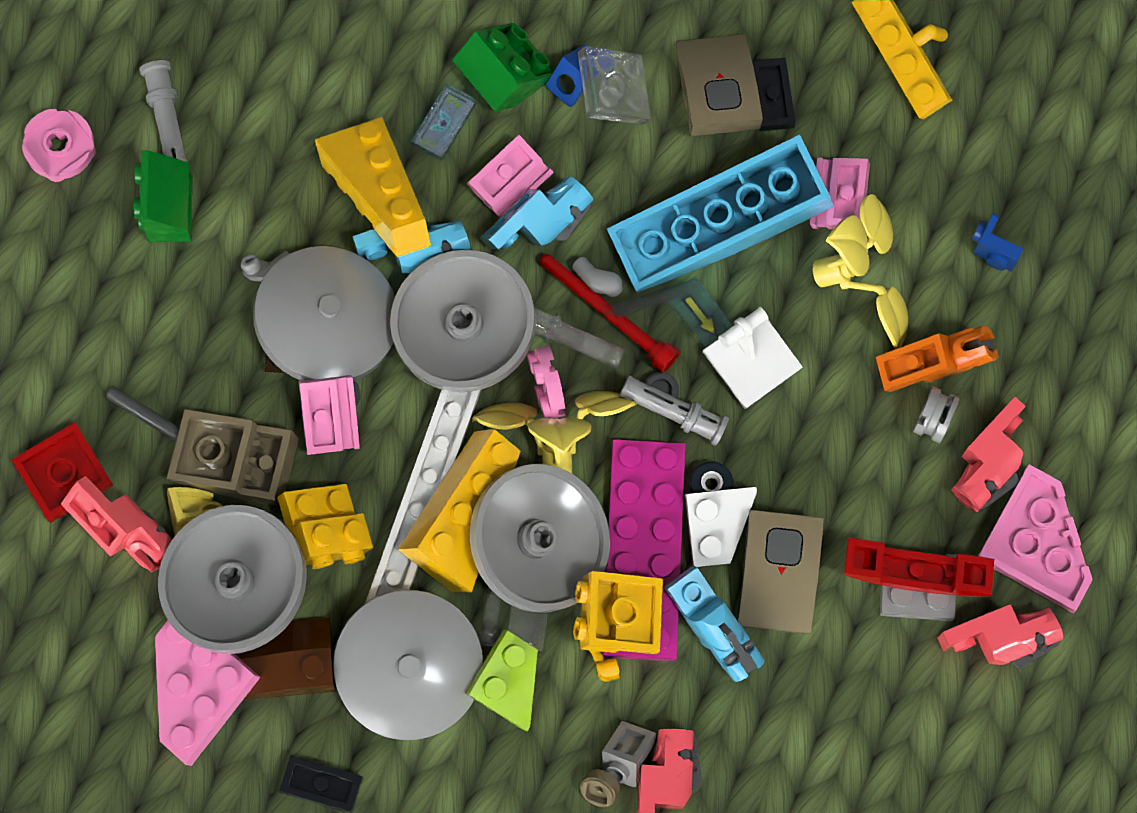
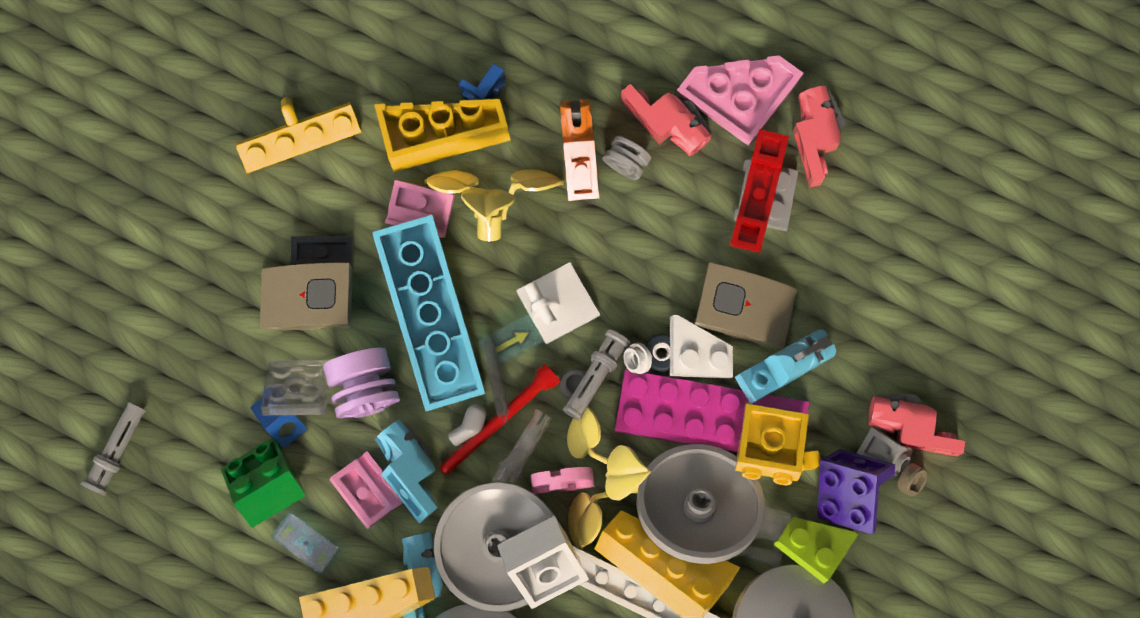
camera: 75 degrees left, 5 degrees up
none -> lavender wheel [323,347,400,418]
none -> yellow wedge [374,99,510,172]
none -> white slope [497,516,589,609]
none -> white plate [623,343,652,374]
none -> dark purple bracket [817,449,895,534]

